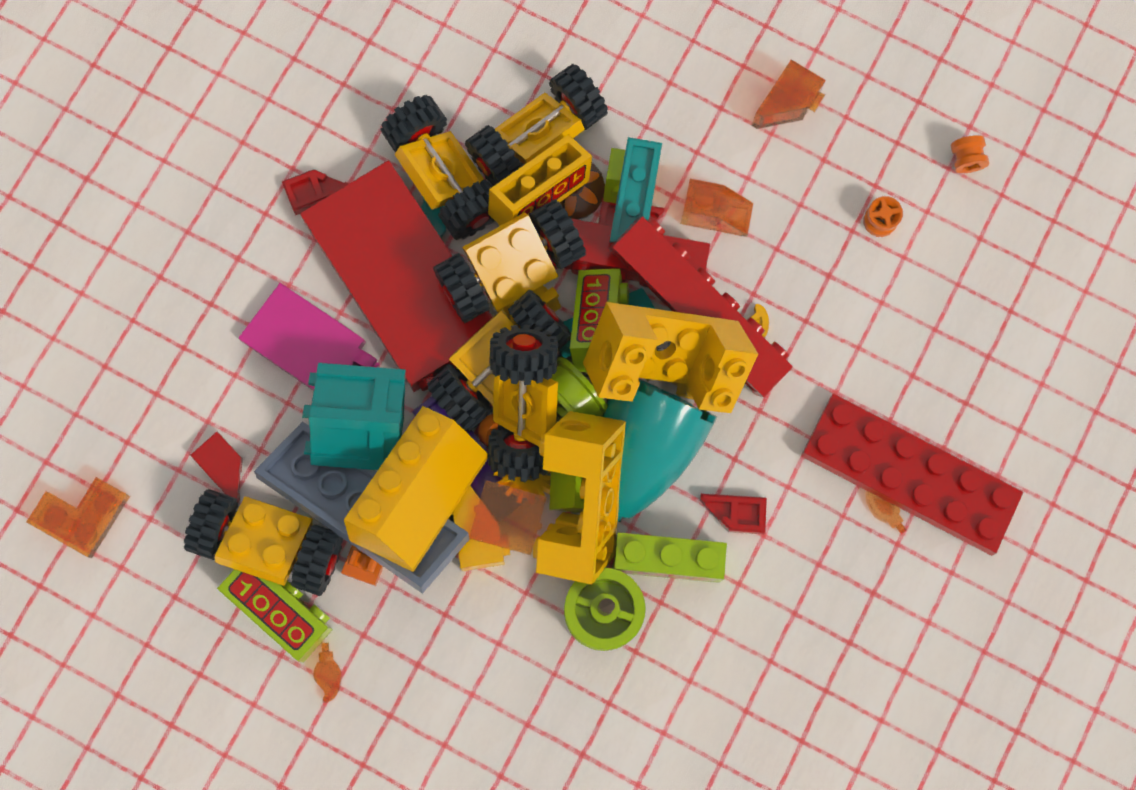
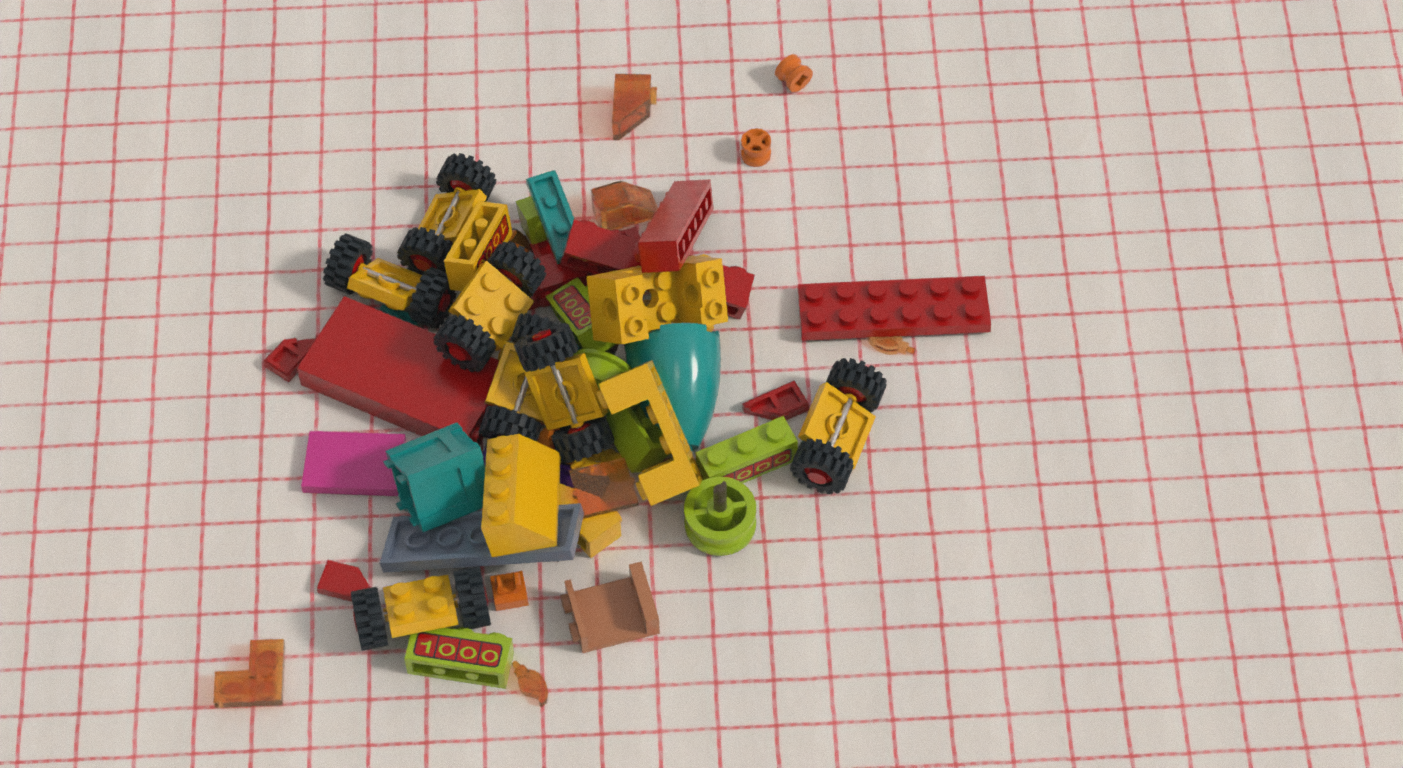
camera: 25 degrees left, 20 degrees down
none -> nougat panel [560,561,660,653]
none -> red brick [635,179,714,273]
none -> plate [790,358,887,494]

